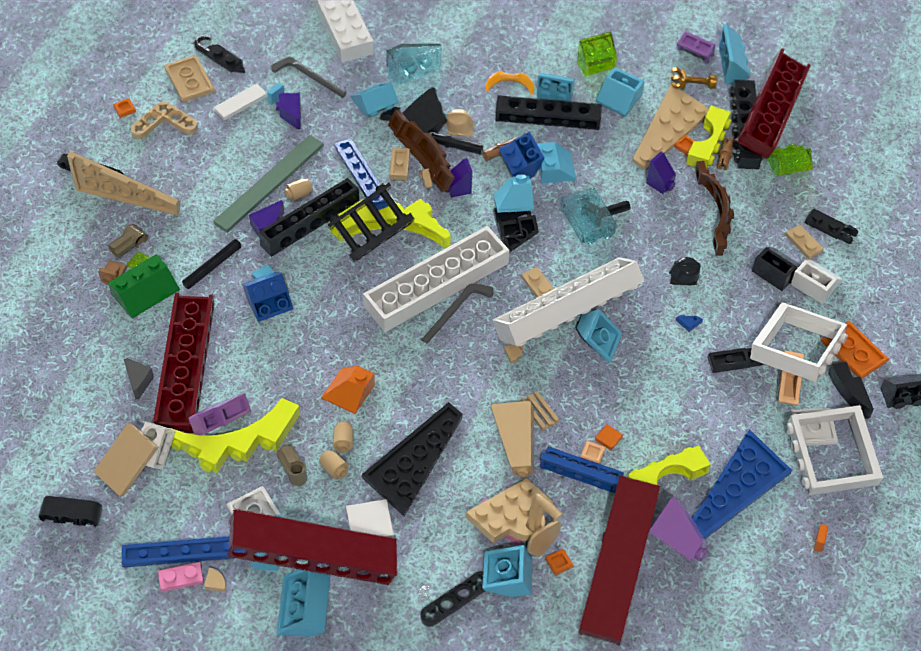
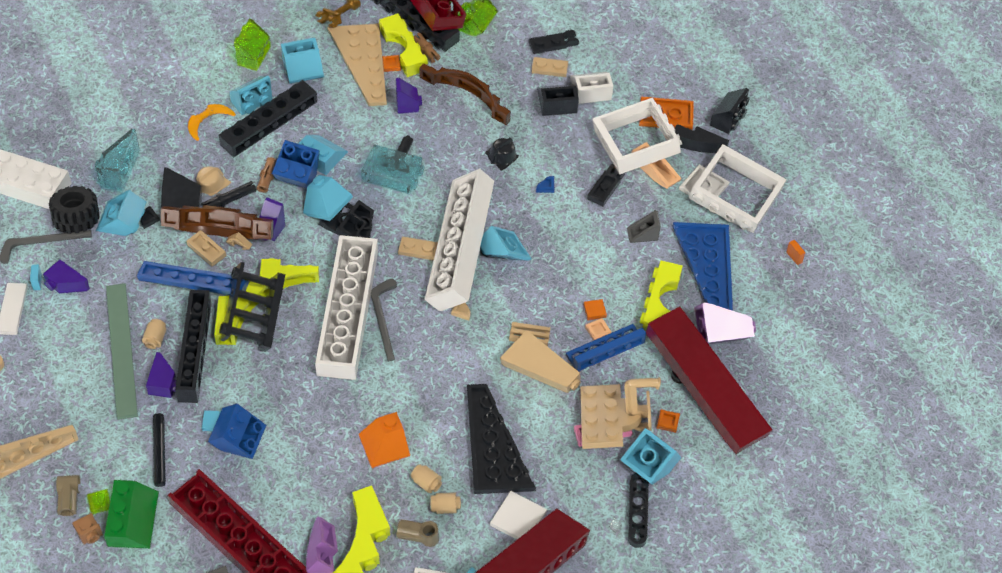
camera: 50 degrees left, 0 degrees up
none -> black tyre [49,186,100,234]
none -> dark grey slope [627,210,661,243]

